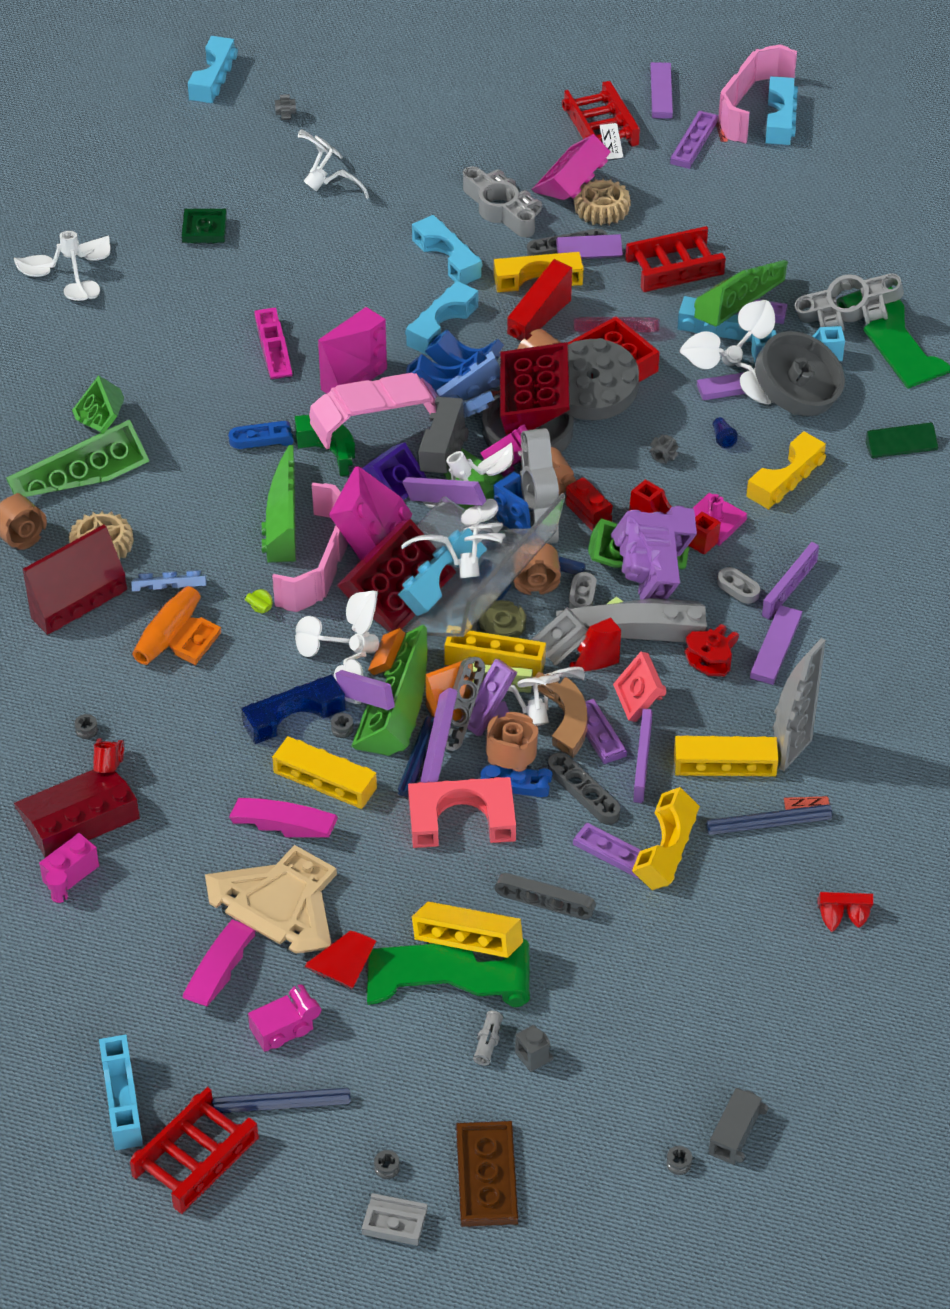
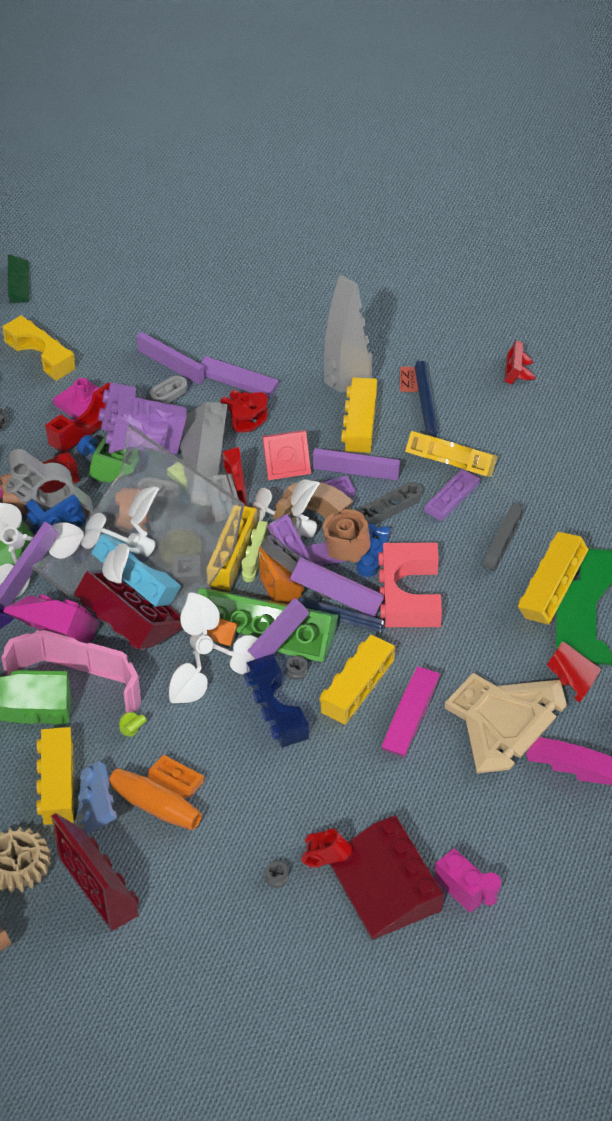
camera: 85 degrees left, 0 degrees up
none -> yellow brick [37,727,74,825]

